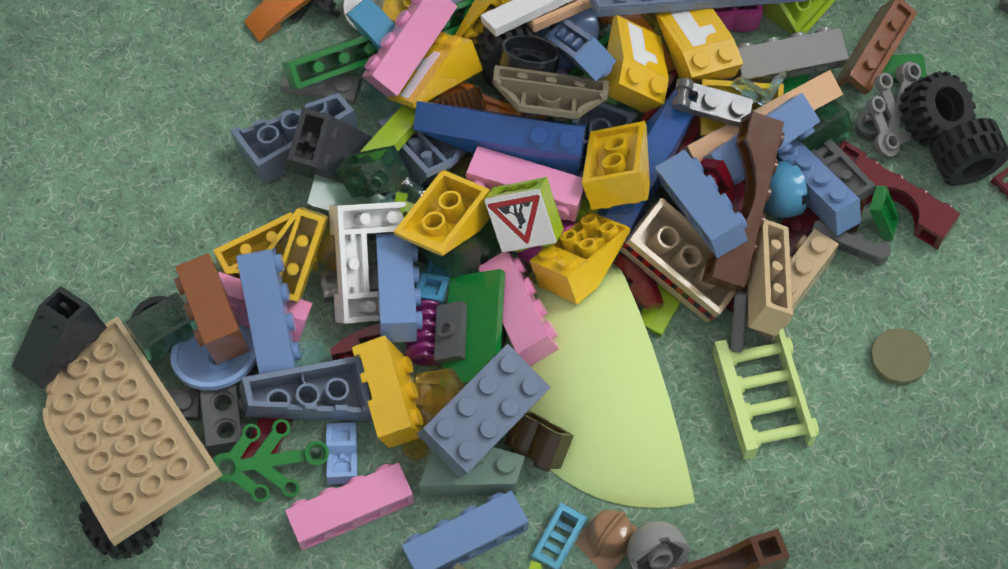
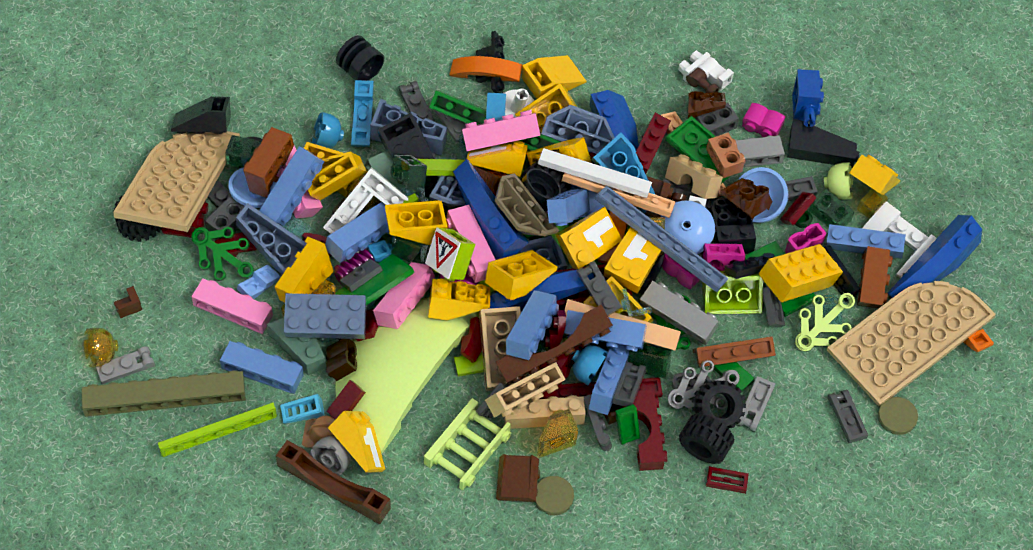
camera: 45 degrees right, 5 degrees down
none -> dark azure cylinder [312,112,344,149]
none -> dark red tile [327,380,366,420]
none -> yellow slope [328,411,385,472]
none -> black wheel [336,35,384,81]
none -> dark azure slope [351,80,374,147]
none -> dark grey plate [398,81,434,121]
none -> reddish brown slope [496,454,540,502]
none -> clear yellow slope [537,409,578,458]
none -> light grey plate [737,376,775,432]

